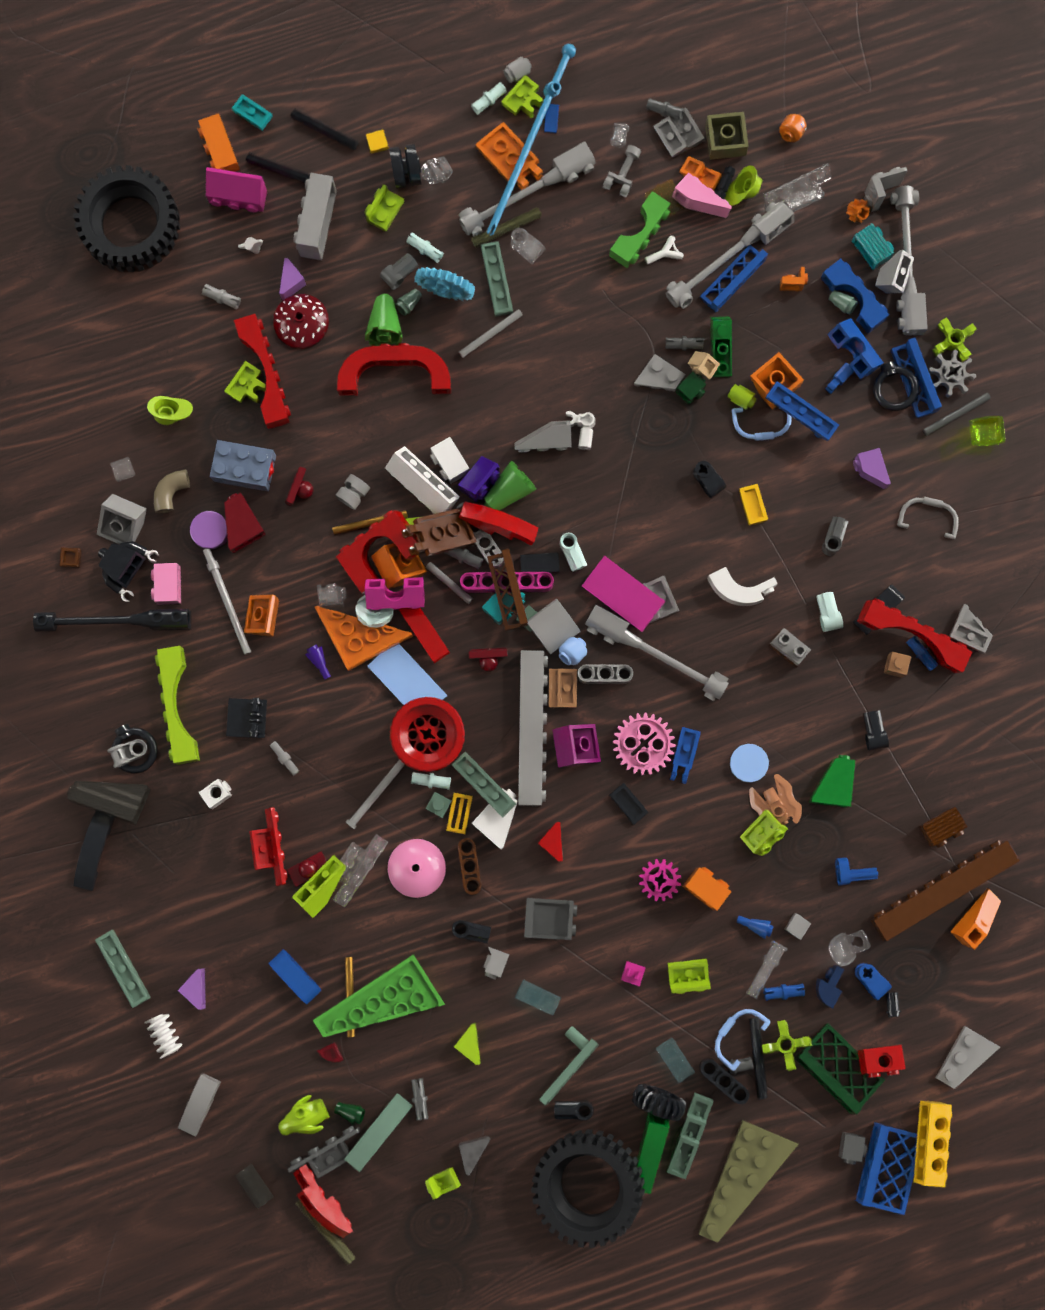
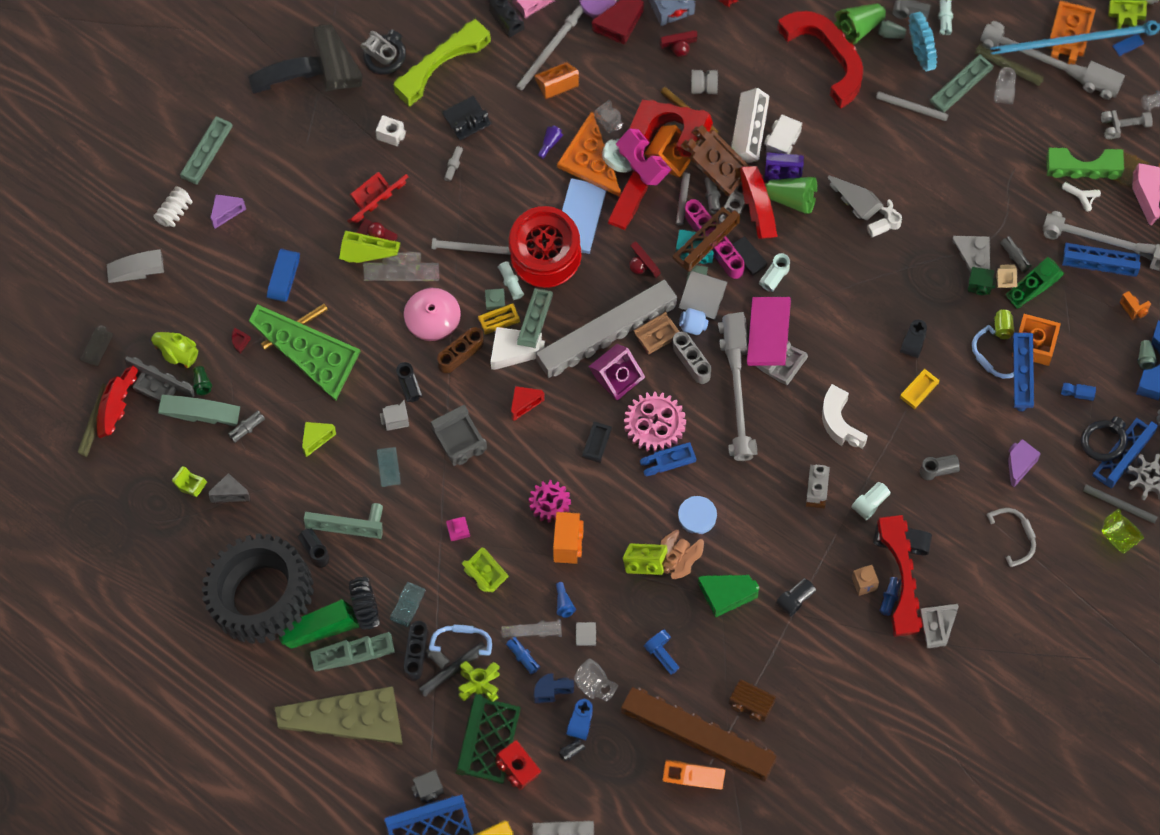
camera: 55 degrees right, 15 degrees down
blue arch [827,318,884,379] -> none

